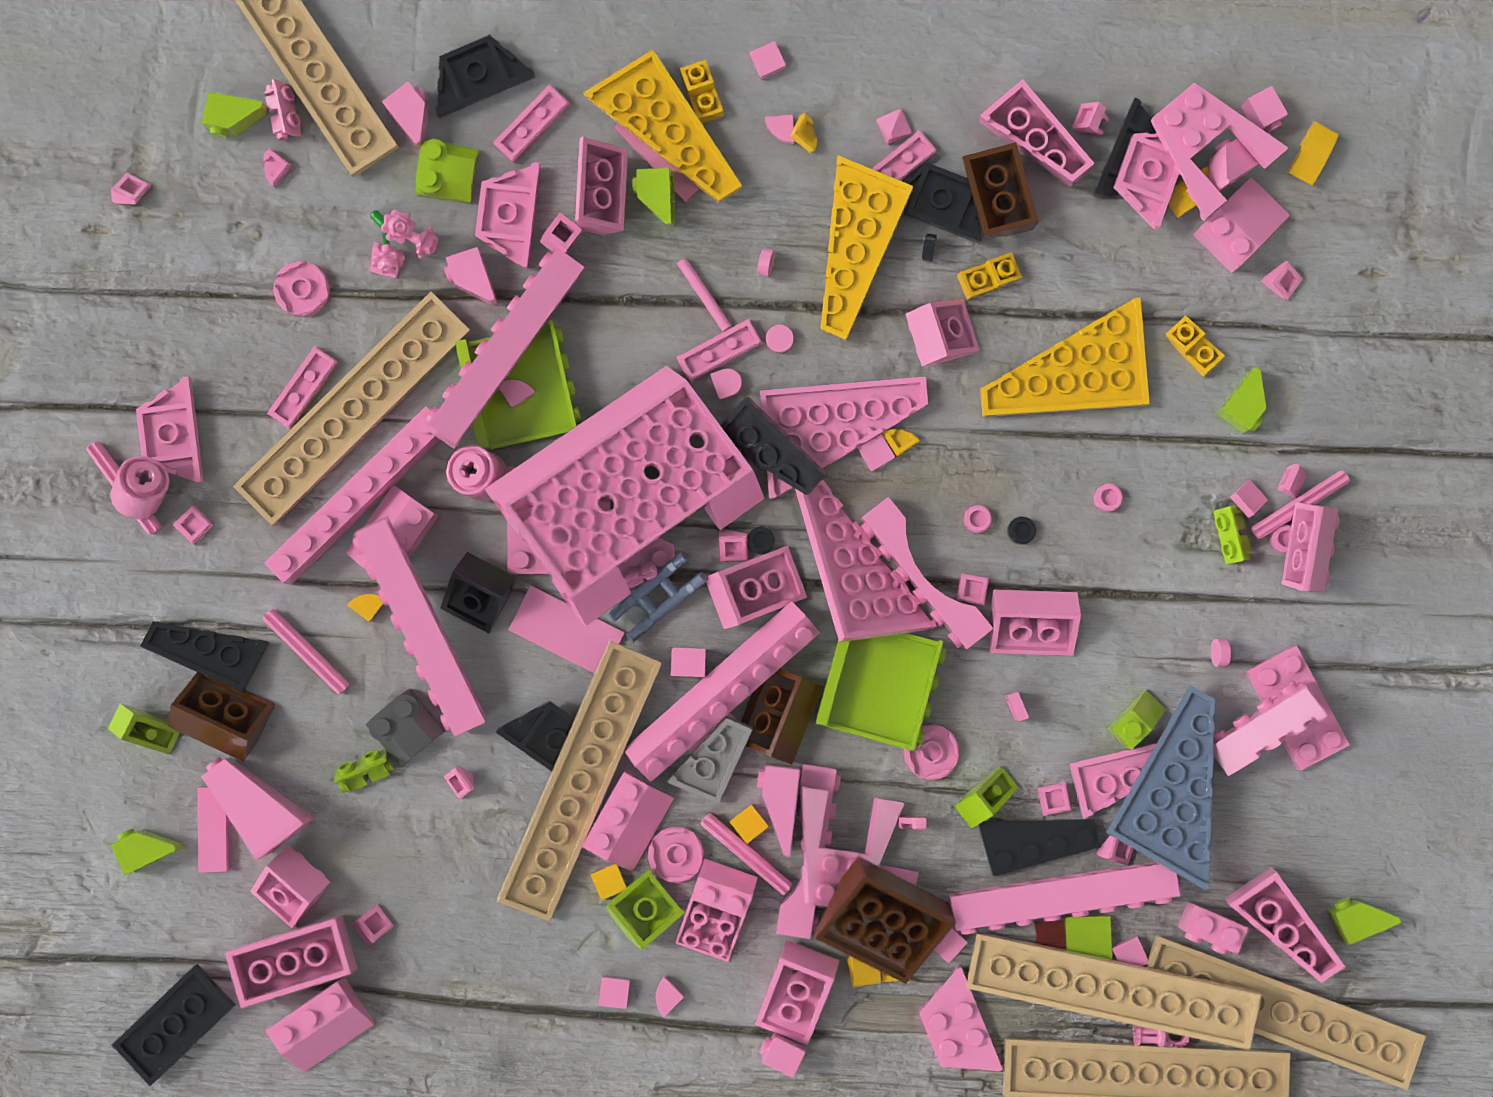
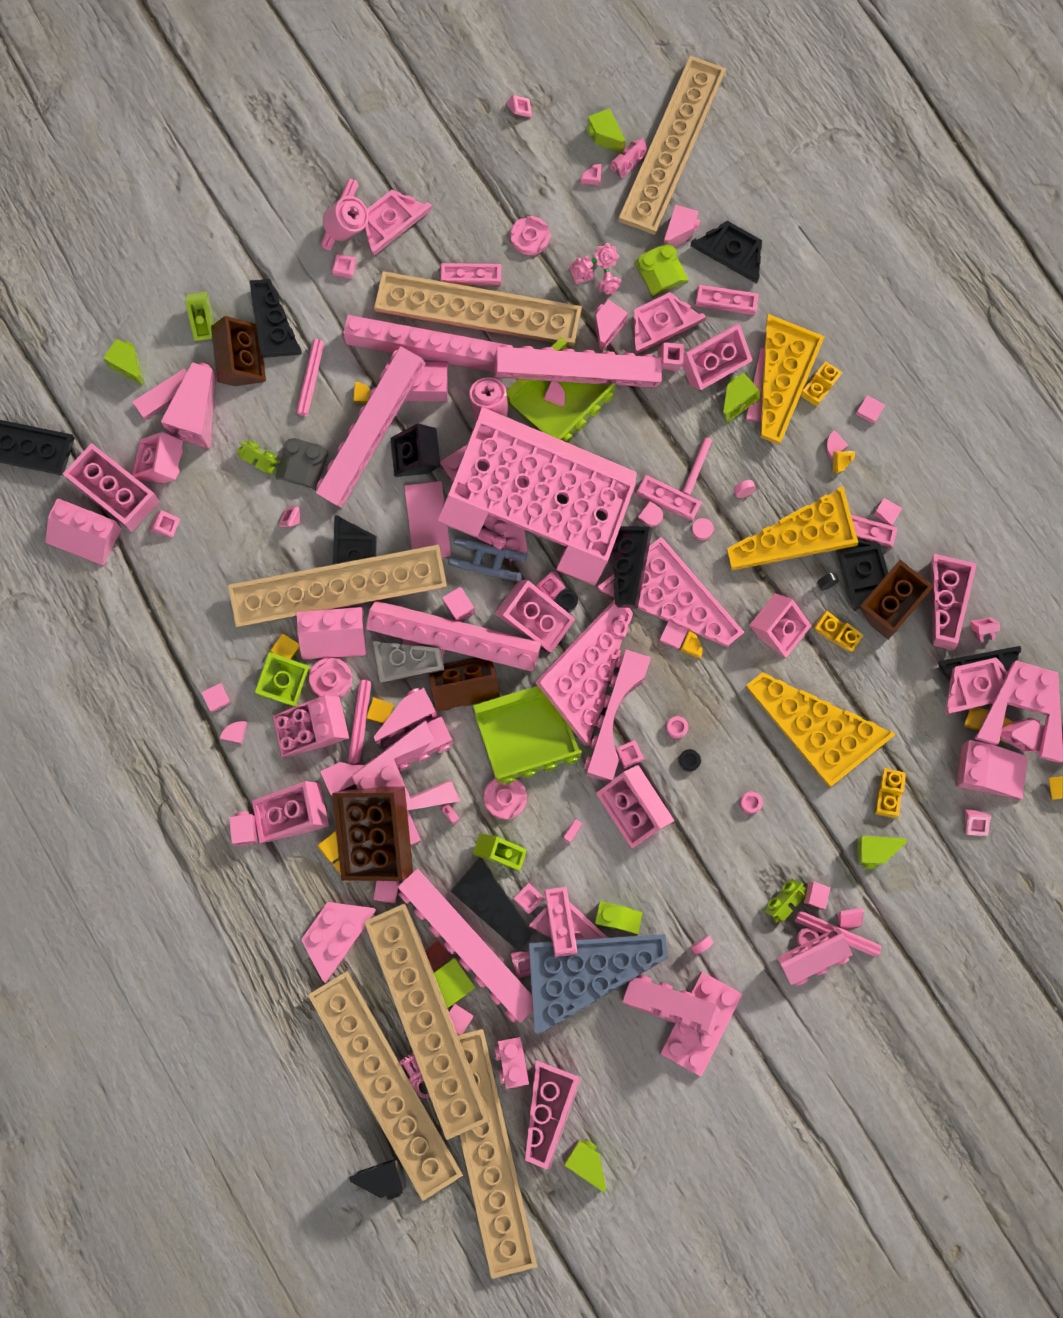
camera: 55 degrees right, 10 degrees down
none -> bright pink tile [544,887,577,957]

